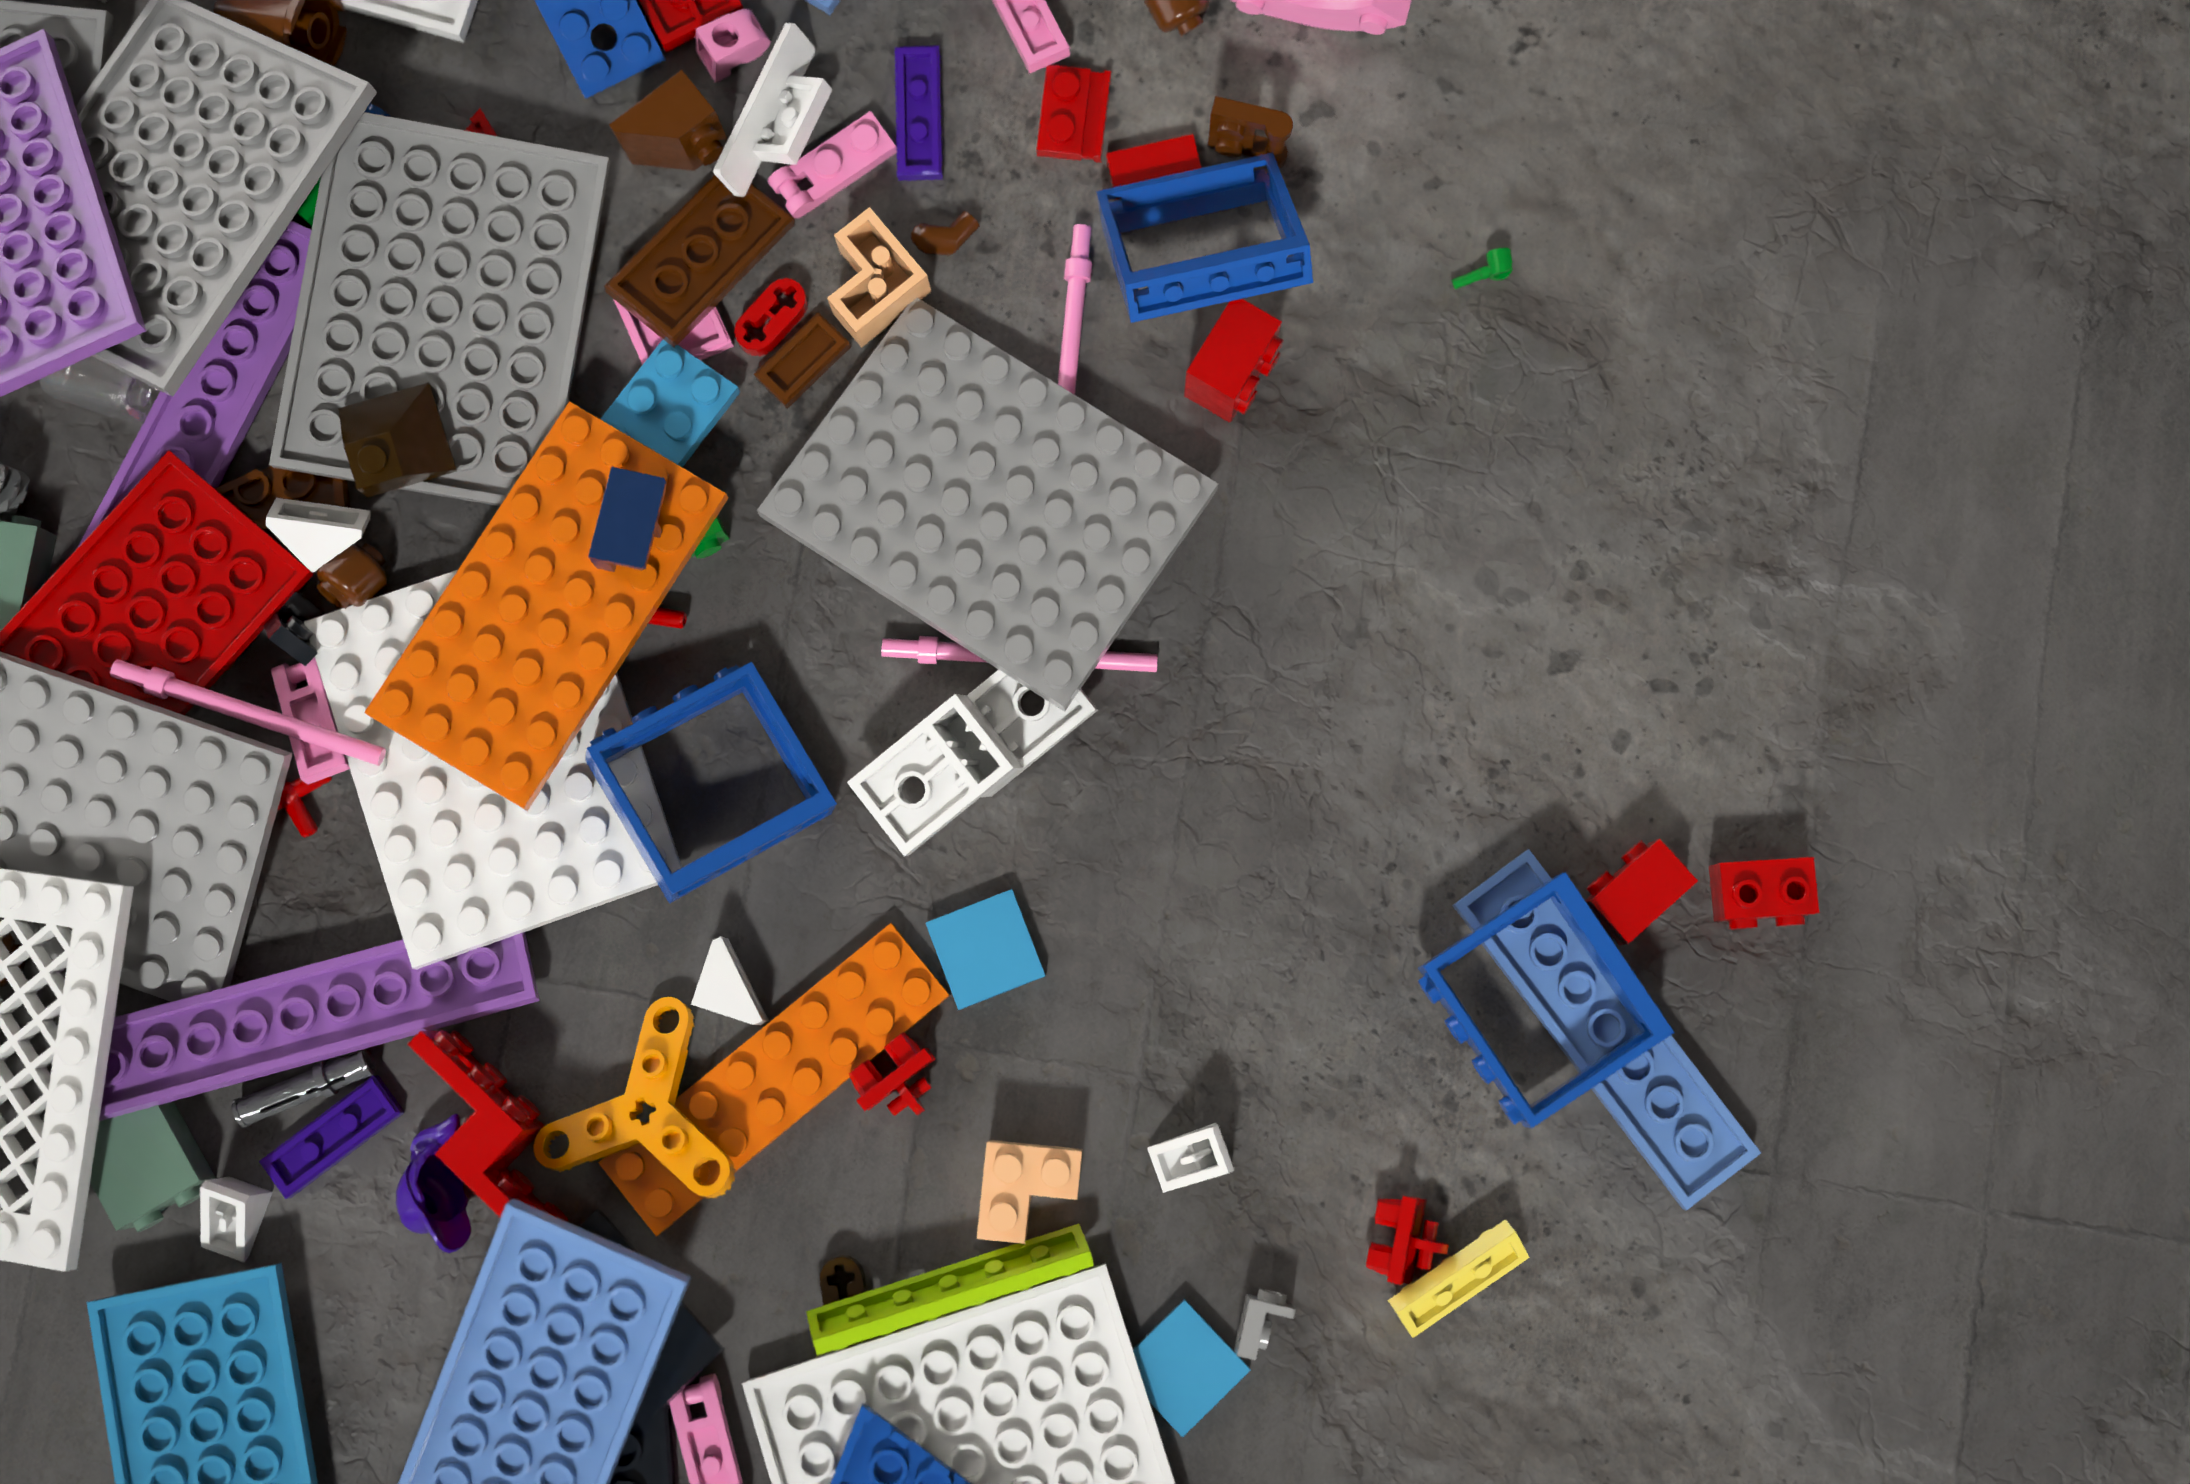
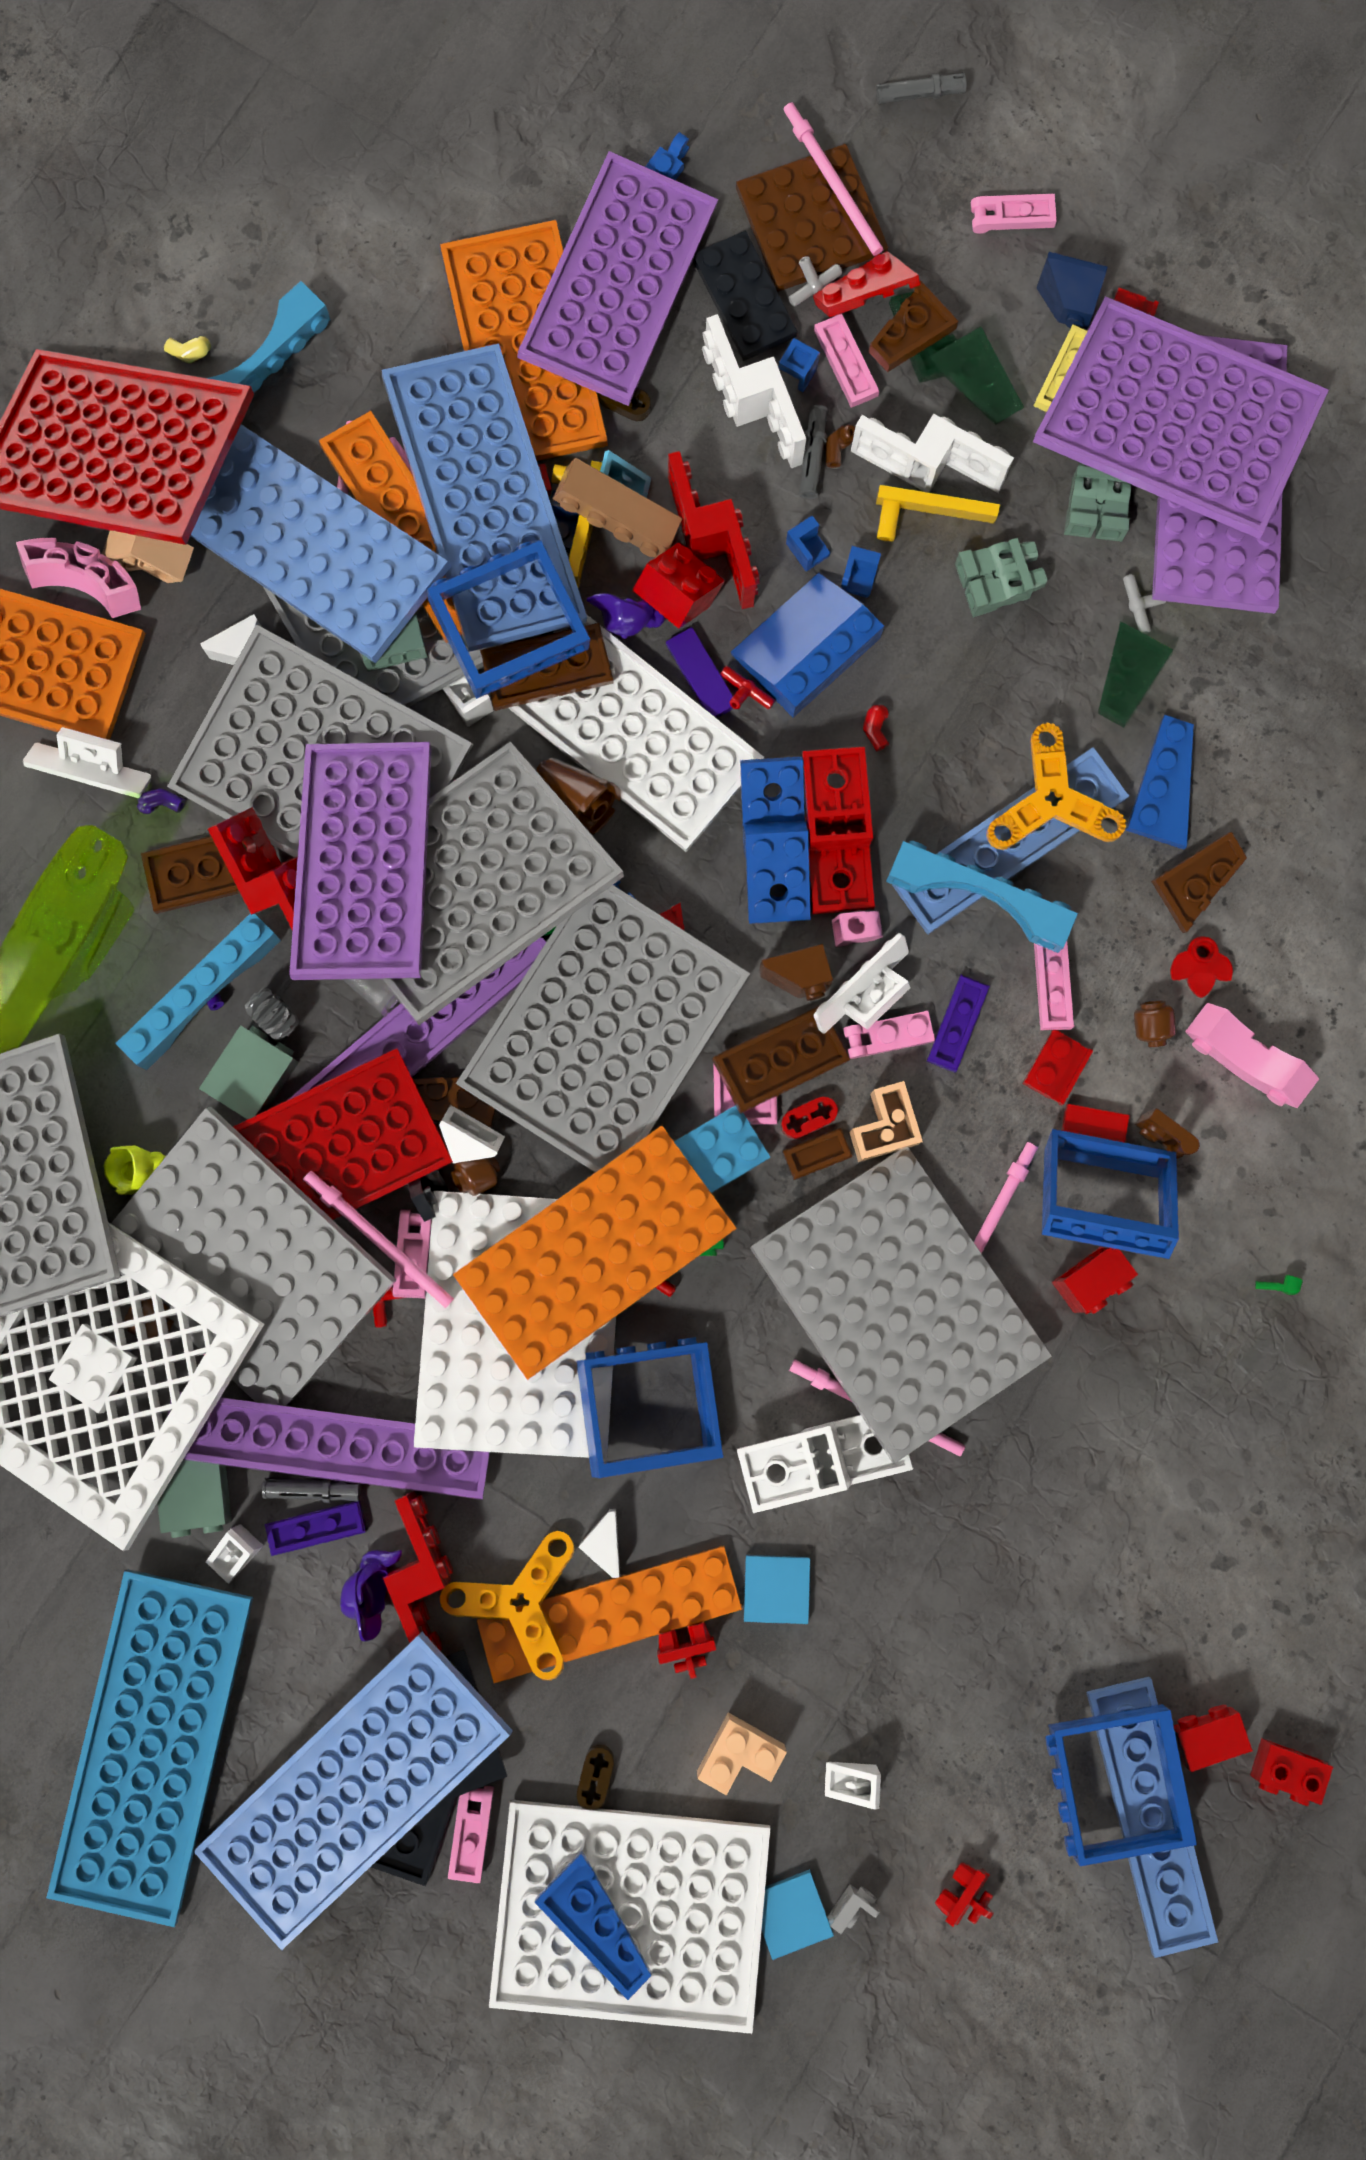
camera: 15 degrees right, 0 degrees up
dark brown slope [338,382,457,497] -> none
dark blue panel [588,467,667,572] -> none
lime plate [806,1224,1094,1355] -> none
reddish brown arm [911,210,980,256] -> none
light yellow plate [1388,1219,1530,1338] -> none

